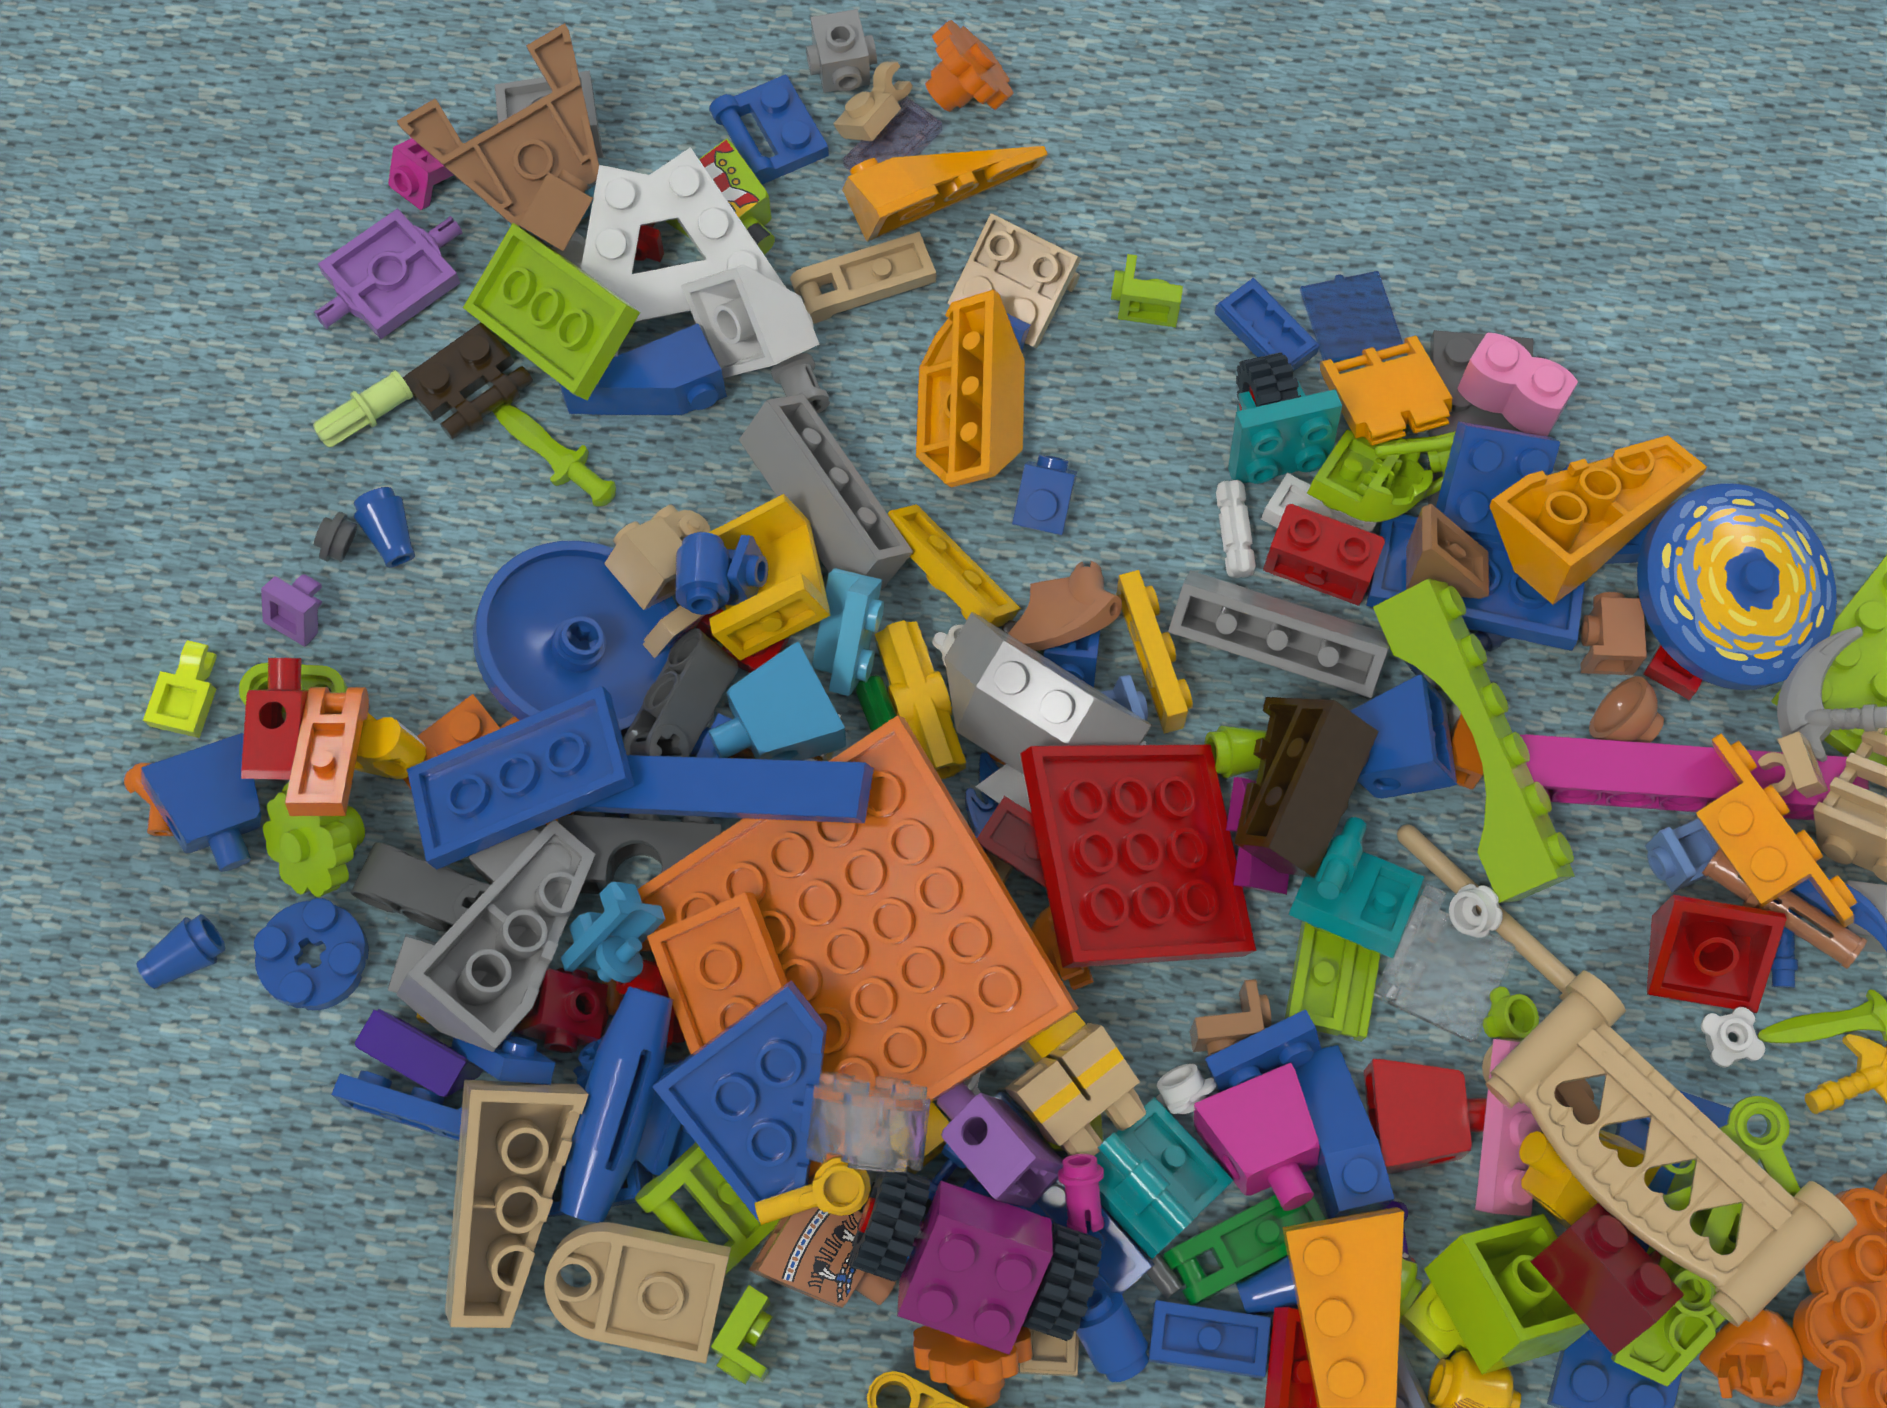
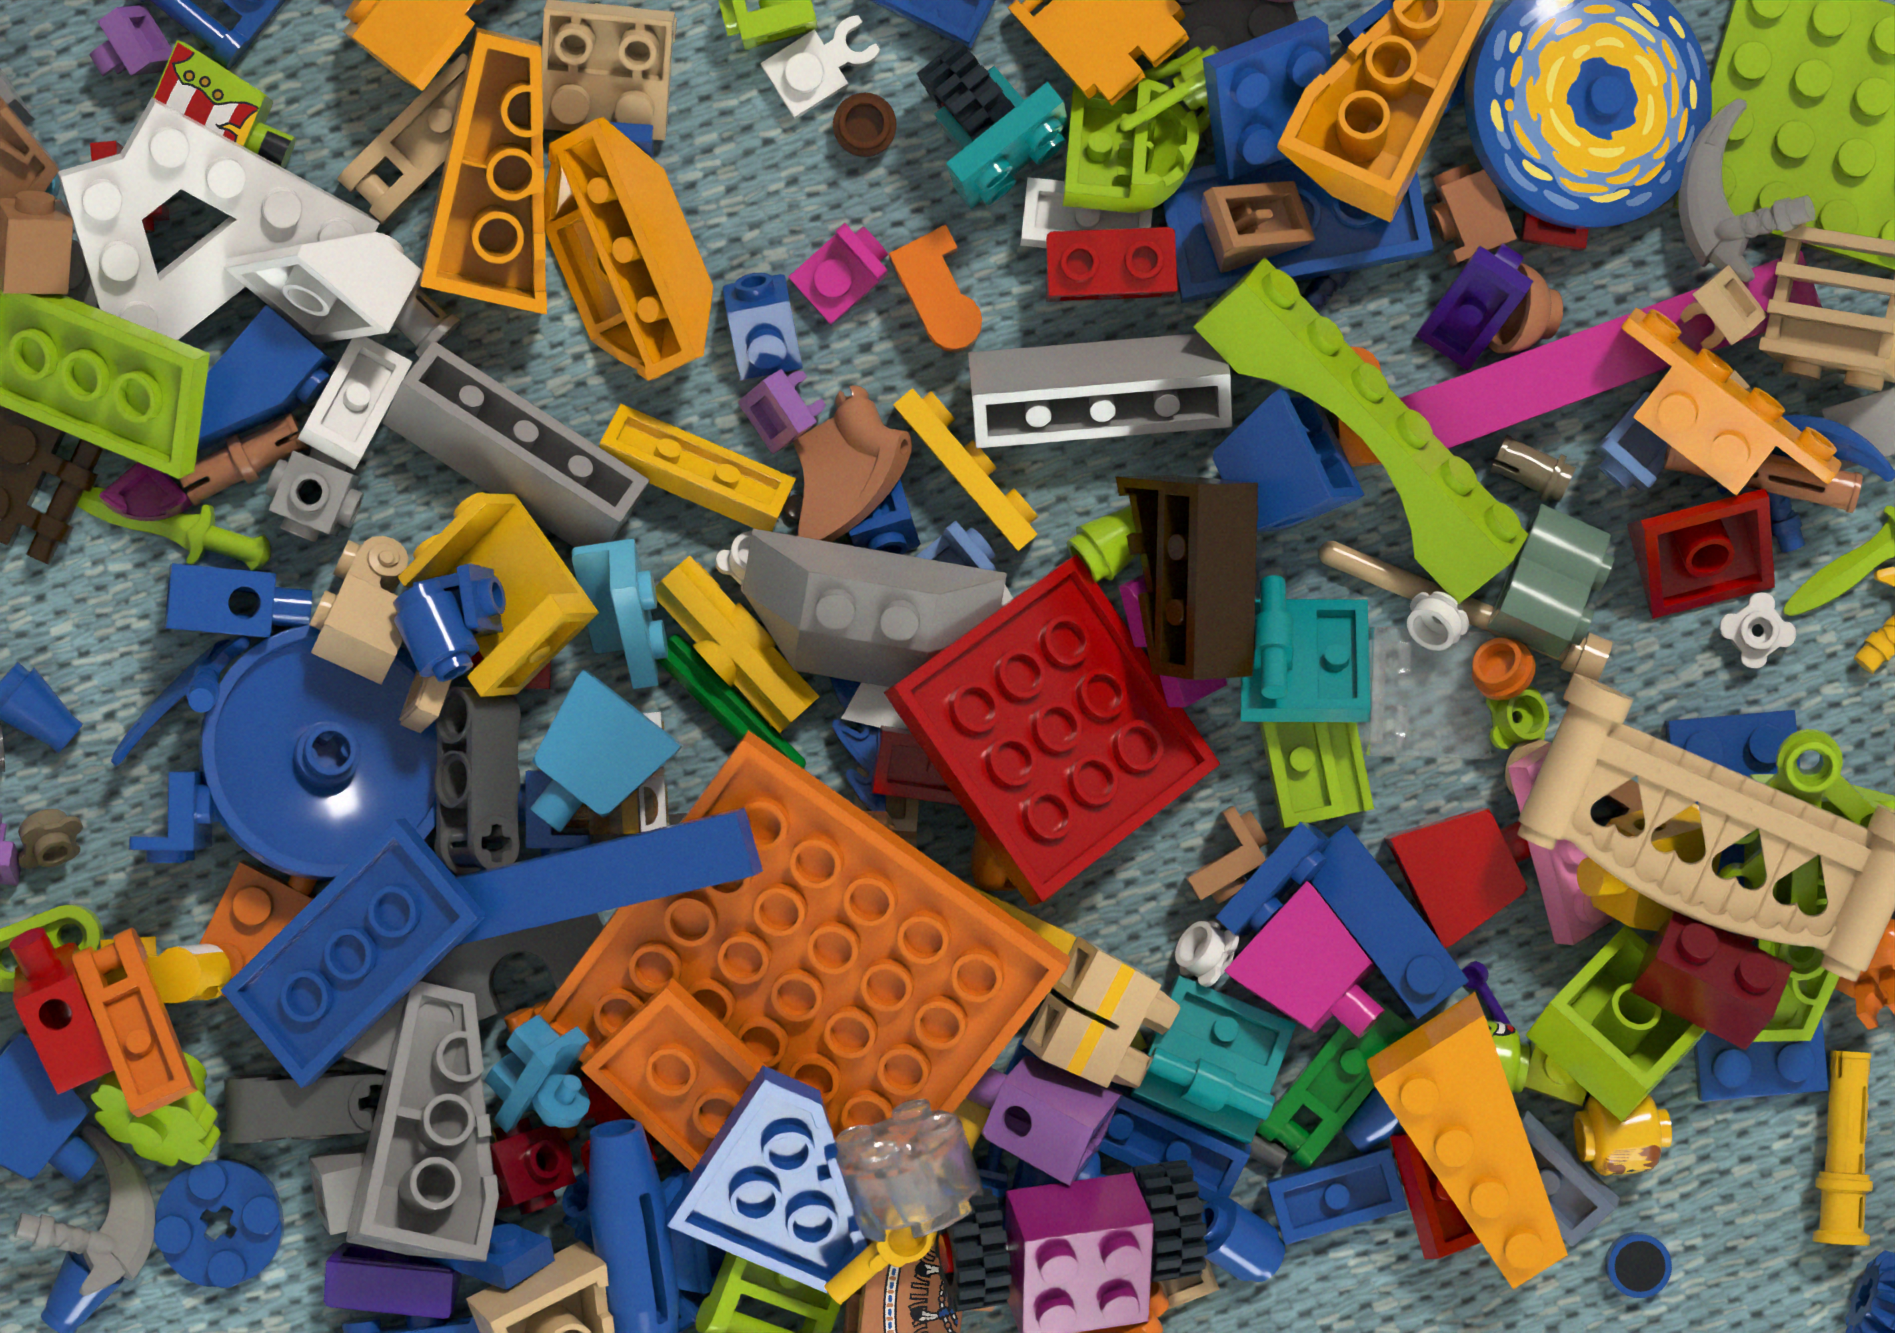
camera: 20 degrees left, 20 degrees up
dark pink pin [1058,1154,1104,1234] -> none
white axle [1216,480,1256,578] -> none
none -> light grey piece [14,1124,155,1296]
none -> dark tan plate [17,809,83,869]
none -> medium lavender tile [89,5,173,76]
none -> magenta tile [99,462,192,521]
none -> blue piece [111,636,250,766]
none -> blue bracket [129,770,220,863]
none -> blue torso [164,563,312,638]
none -> nougat pin [180,412,310,506]
none -> light grey brick [265,447,364,542]
none -> white plate [298,336,412,470]
none -> light orange wedge [419,27,547,315]
none -> medium lavender tile [738,369,826,455]
none -> white plate [760,15,880,119]
none -> dark pink bracket [788,223,889,326]
none -> reddish brown plate [833,92,897,157]
none -> orange leg [889,224,982,353]
none -> dark purple plate [1415,243,1533,370]
none -> orange plate [1472,637,1536,700]
none -> sand green brick [1488,504,1615,658]
none -> dark tan pin [1489,434,1576,502]

